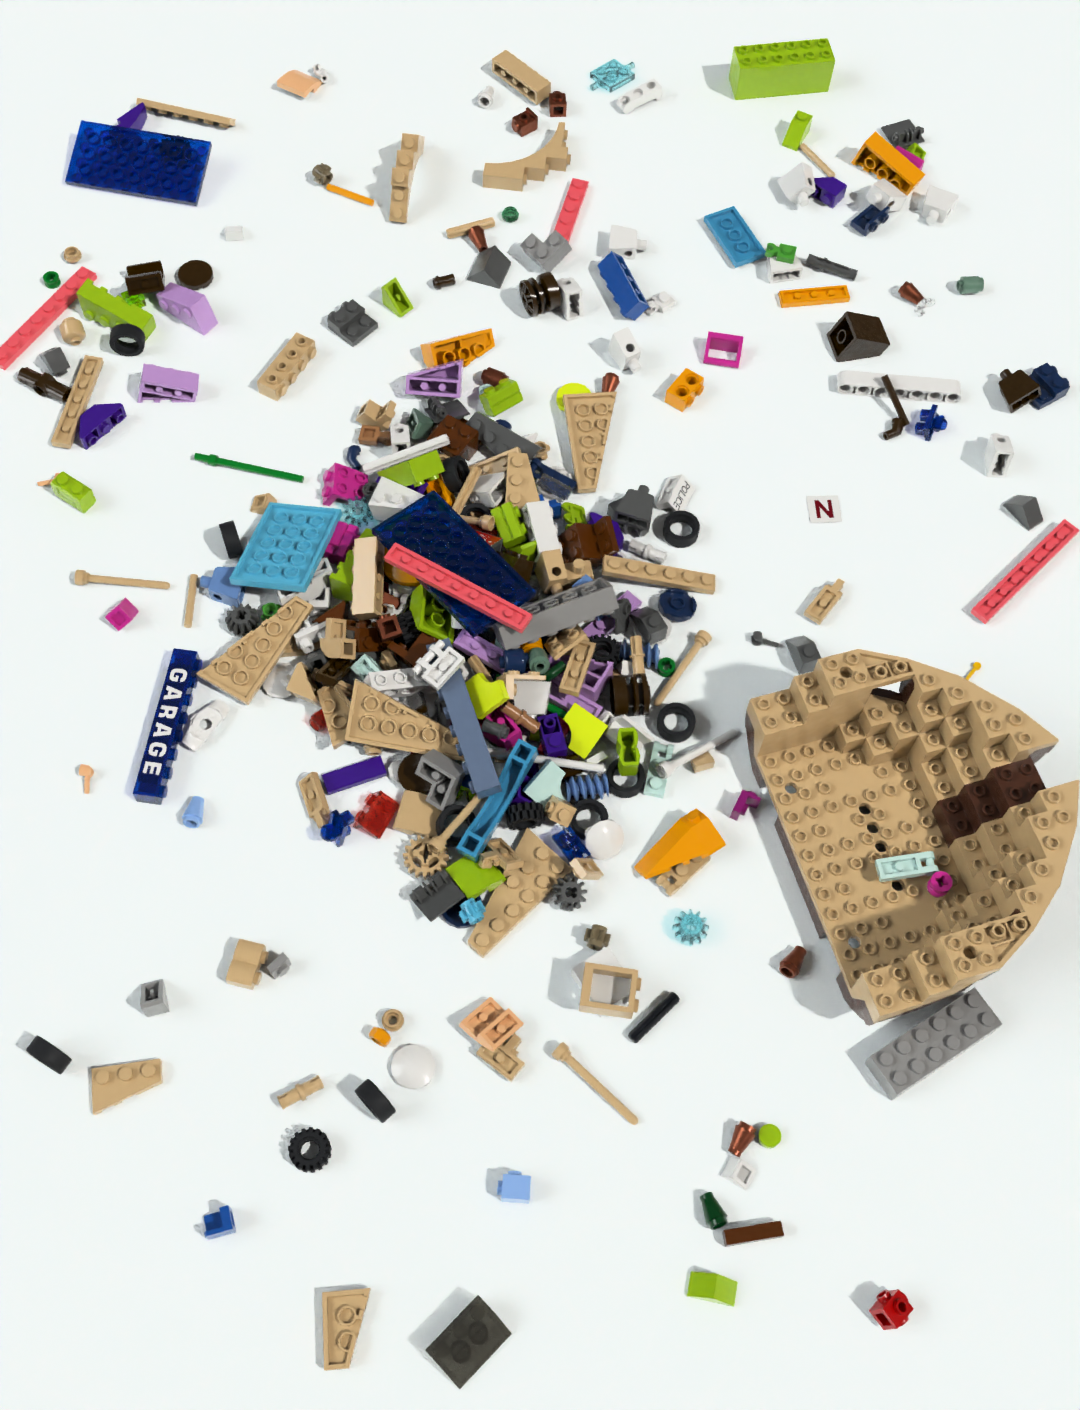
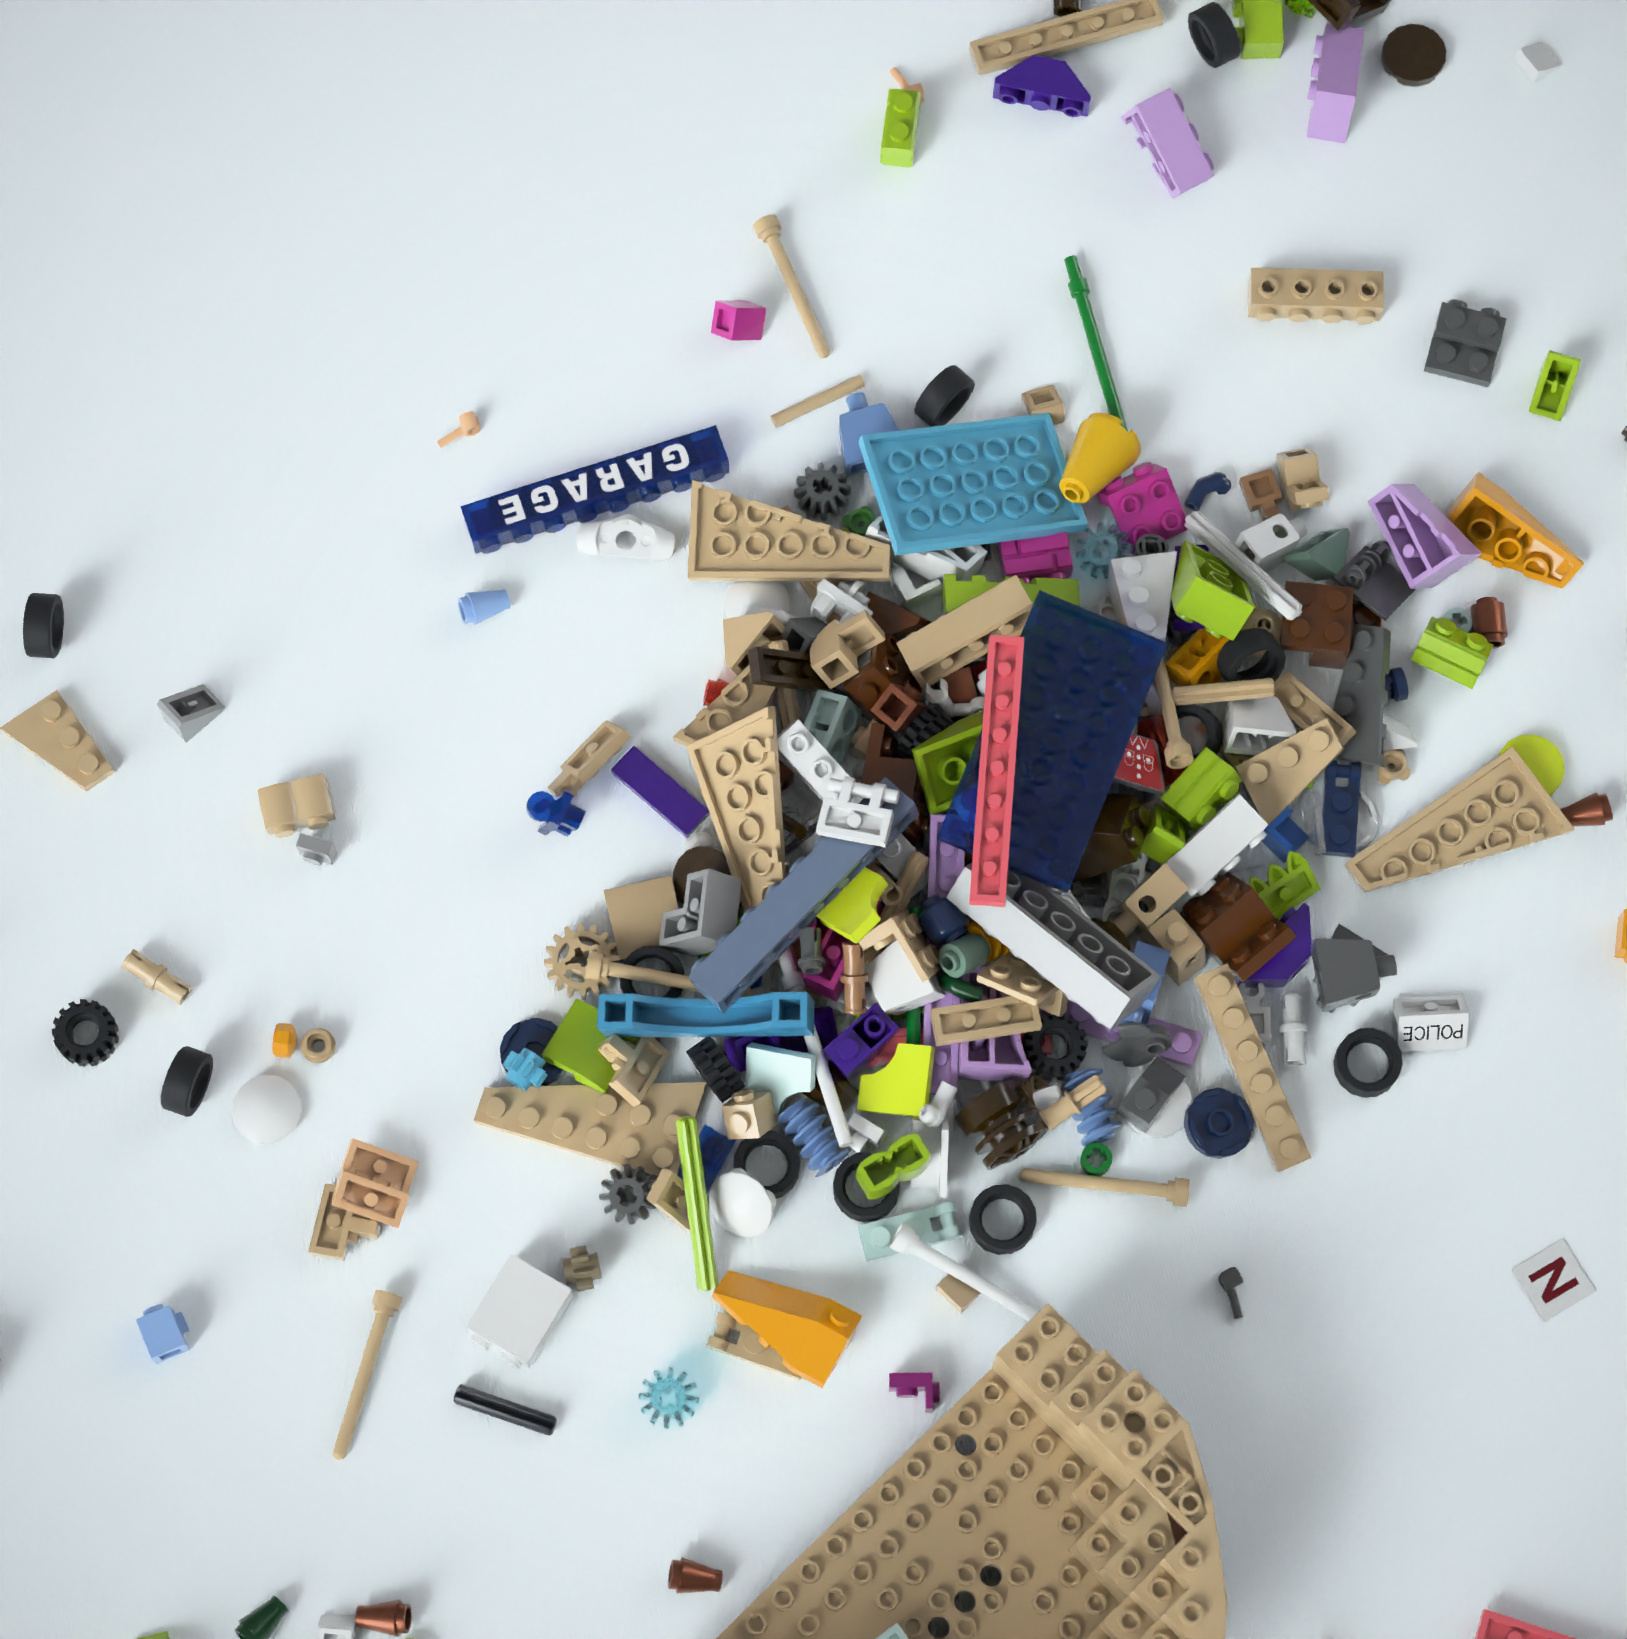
camera: 65 degrees right, 10 degrees up
clear red bracket [353,790,399,840] -> none
dark grey hinge [409,869,465,922] -> none
tan window [579,962,642,1019] -> none
dark grey slope [785,635,821,675] -> none
tan hinge [804,578,845,625] -> none
none -> lime axle [676,1116,718,1291]
none -> white arm [919,1081,958,1128]
none -> yellow cone [1059,413,1141,503]

